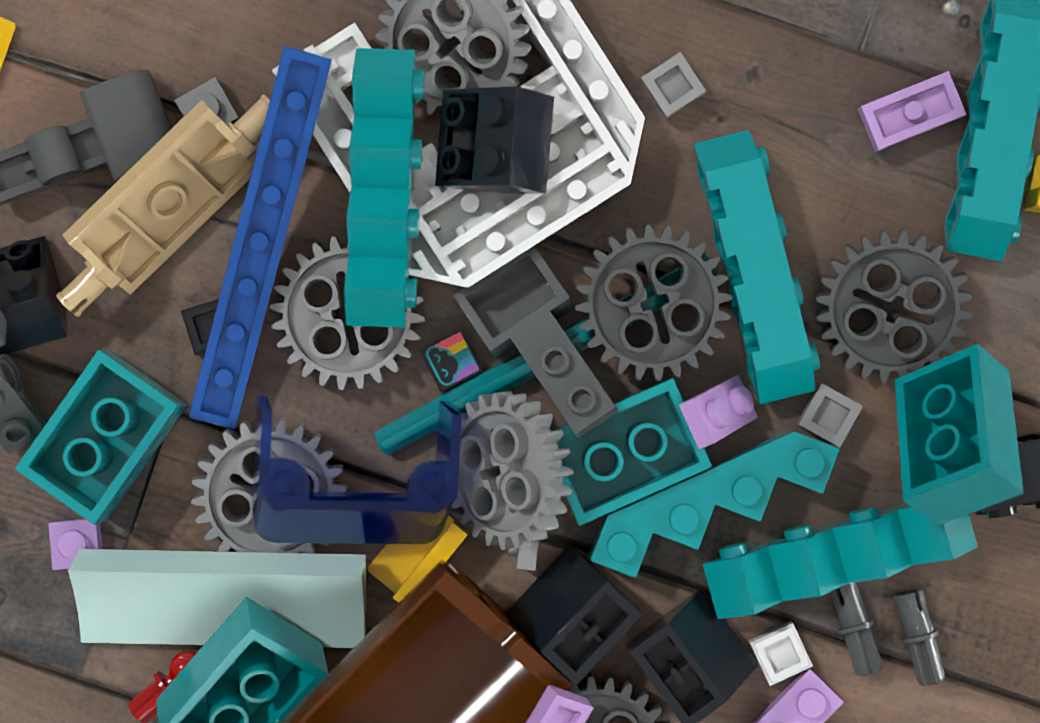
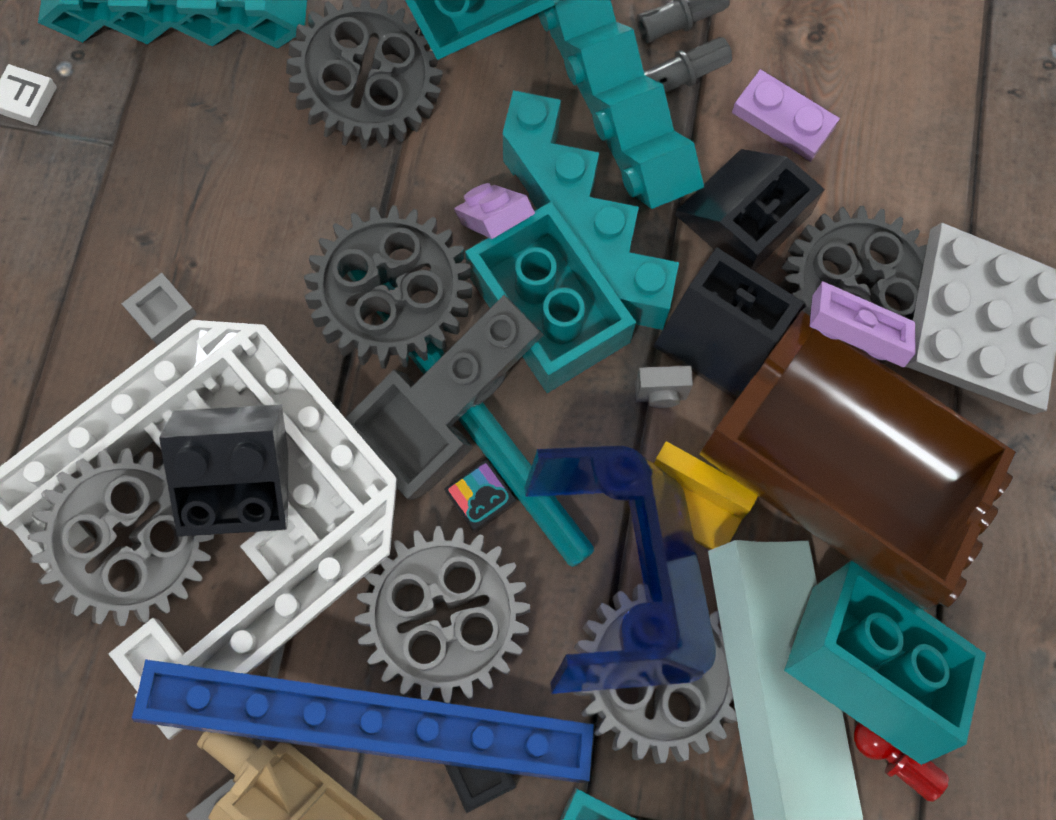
camera: 100 degrees left, 15 degrees down
teal brick [344,48,425,328] -> none
light grey gear [443,391,573,550] -> none
teal brick [693,130,820,404] -> none
white tile [748,621,813,686] -> none
light grey plate [796,383,863,448] -> none
lavender plate [858,71,967,152] -> none

